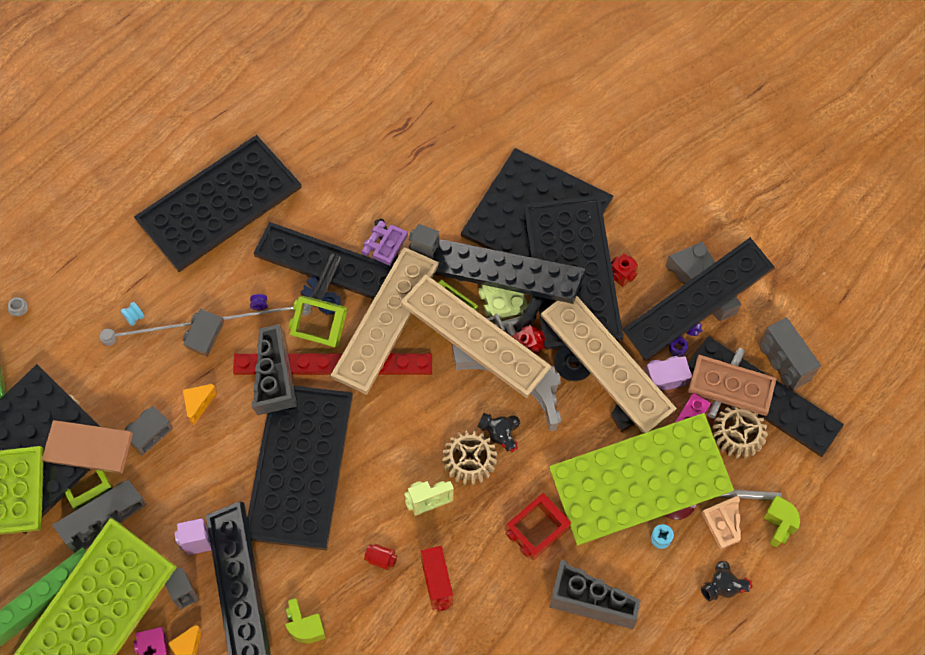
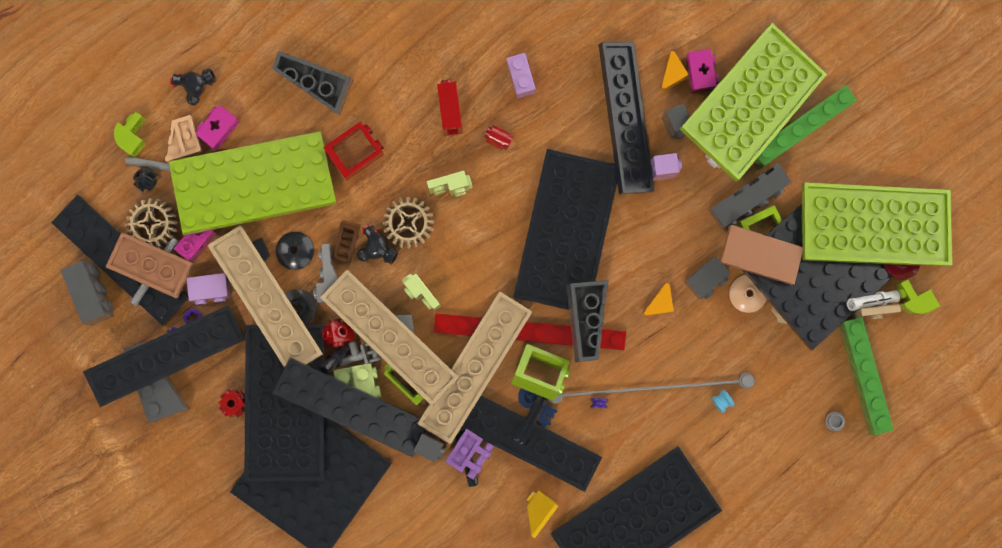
camera: 175 degrees left, 20 degrees up
dark grey brick [183,309,224,357] -> none
lime brick [285,598,326,643] -> none
medium azure wheel [651,524,674,549] -> none
none -> black gear [133,167,157,192]
none -> dark pink brick [196,104,240,150]
none -> black dish [276,232,314,270]
none -> reddish brown slope [332,220,361,263]
none -> yellowish green plate [402,273,441,311]
none -> lavender brick [506,53,536,99]
none -> yellow slope [526,489,558,538]
none -> light nougat dish [729,275,767,313]

